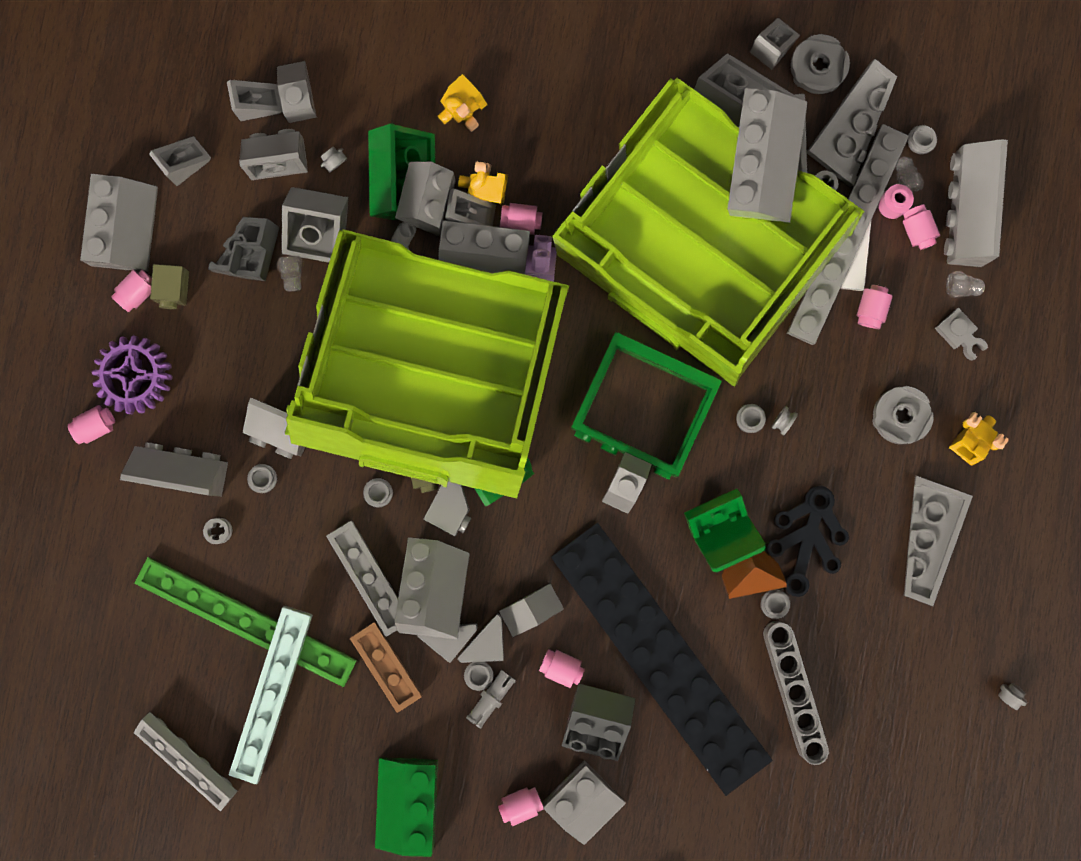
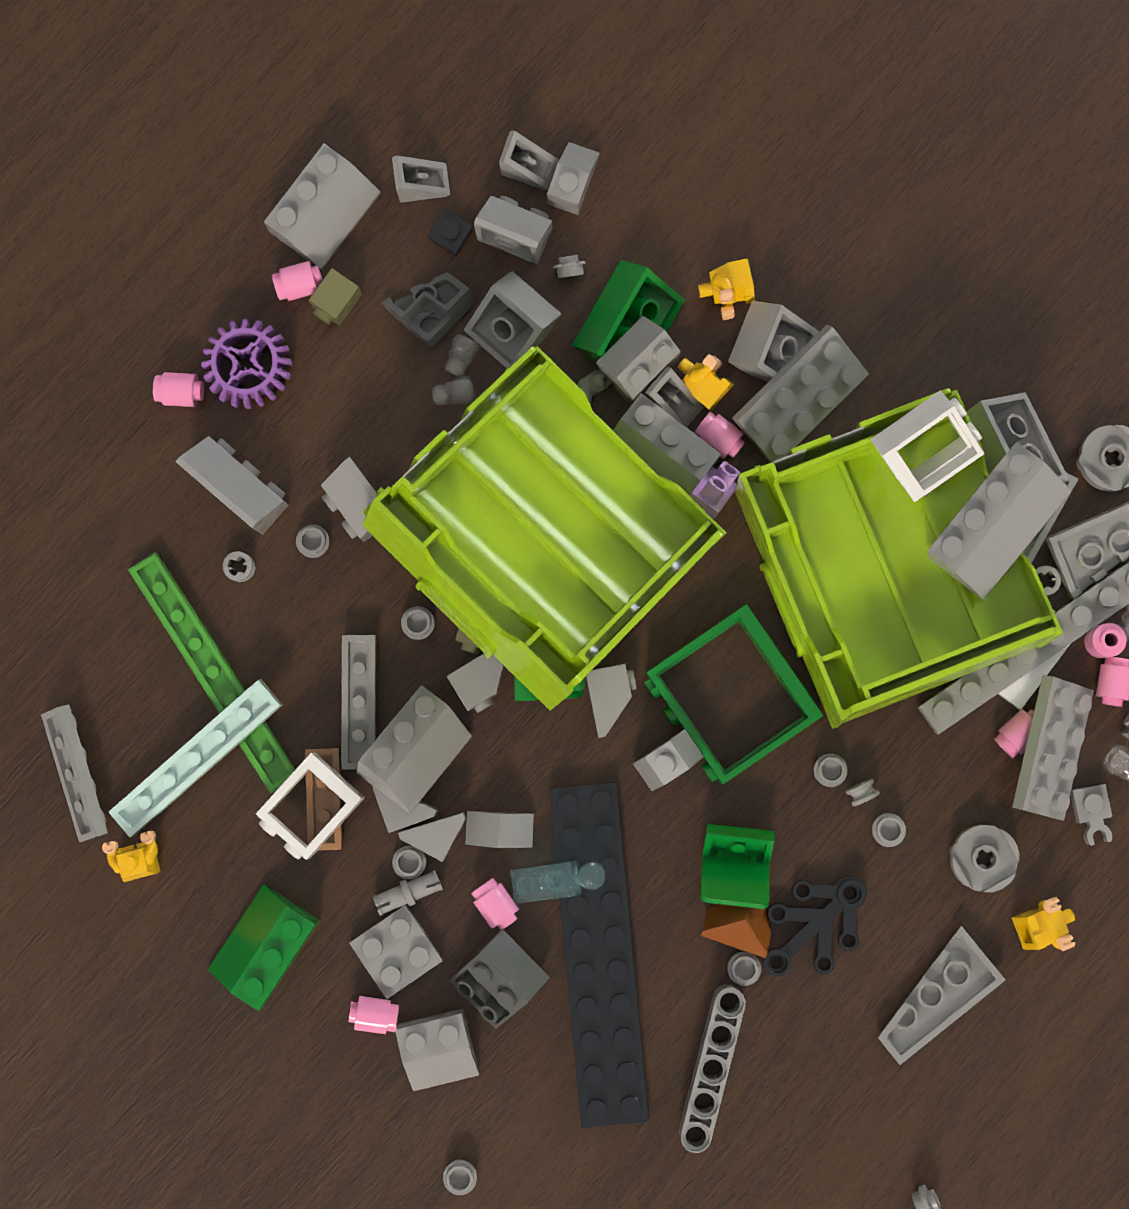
camera: 35 degrees right, 0 degrees up
light grey slope [750,18,800,70] -> none
none -> yellow piece [102,831,161,882]
none -> white window [256,752,365,860]
none -> light grey plate [349,904,444,999]
none -> black plate [428,209,474,256]
none -> clear piece [432,375,475,407]
none -> clear light blue plate [510,861,605,904]
none -> light grey slope [586,664,637,738]
none -> light grey slope [728,301,819,382]
none -> light grey plate [732,325,869,463]
none -> white window [870,390,984,502]
none -> light grey plate [872,813,906,847]
none -> light grey plate [1012,675,1094,821]

